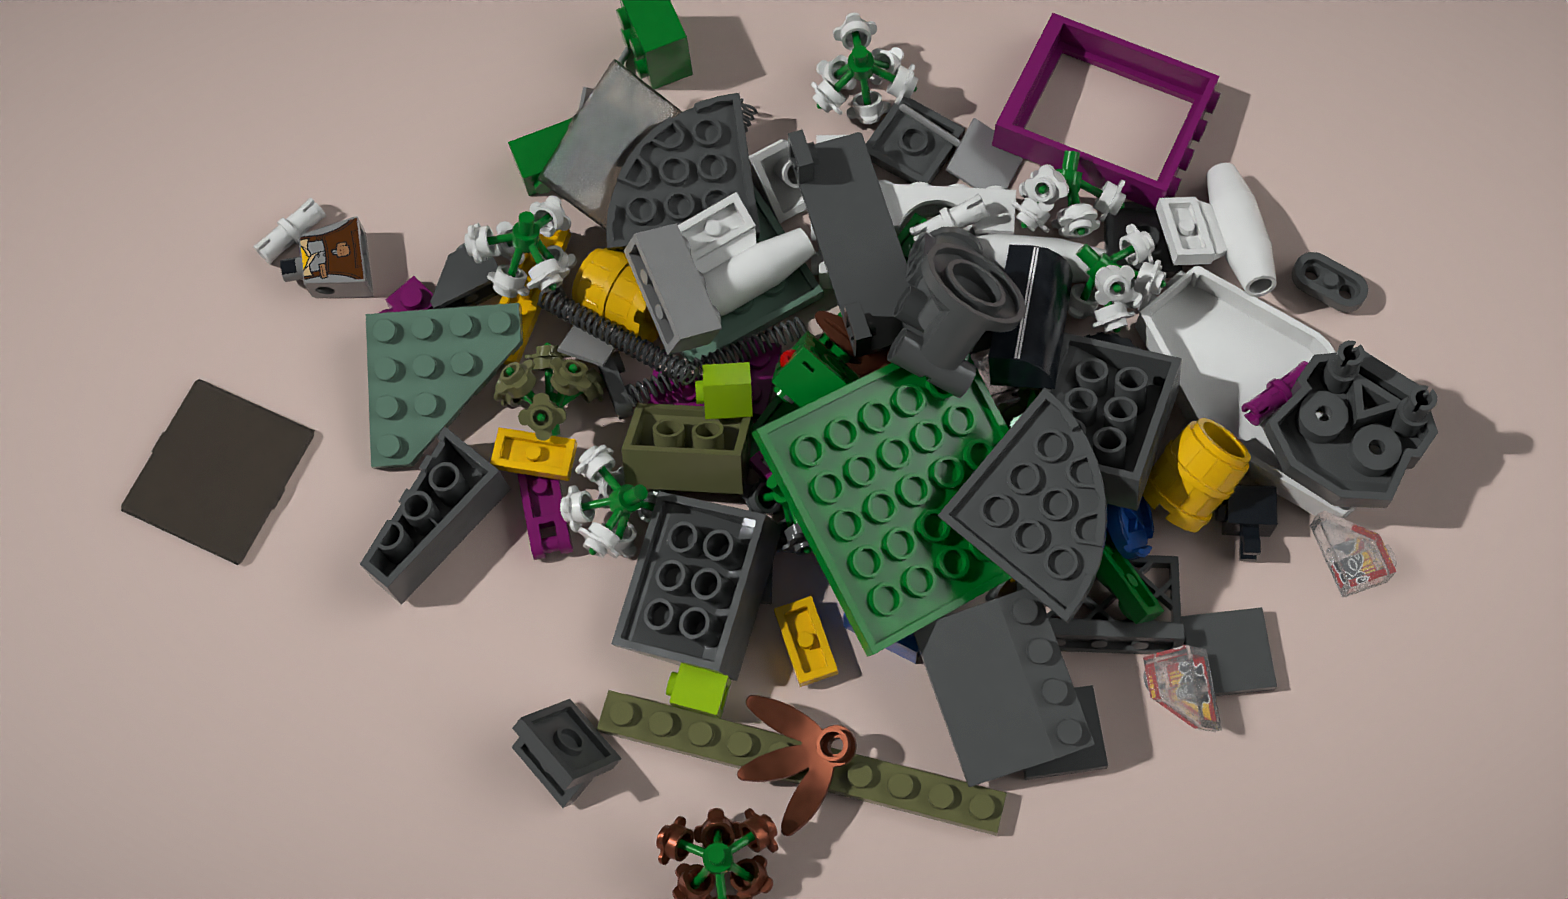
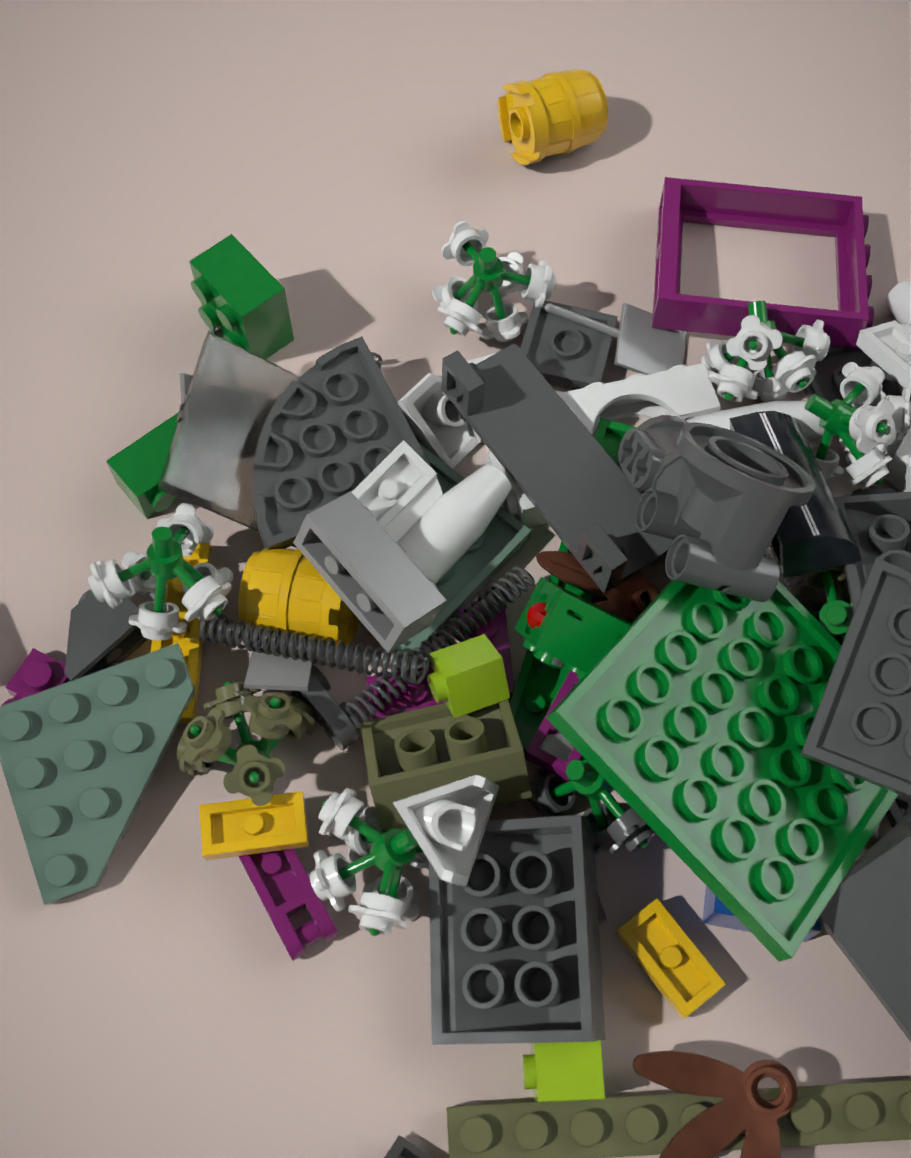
camera: 25 degrees left, 5 degrees down
dark grey wedge [360,426,511,605] -> none
white pin [910,194,990,241] -> none
none -> white slope [393,775,500,887]

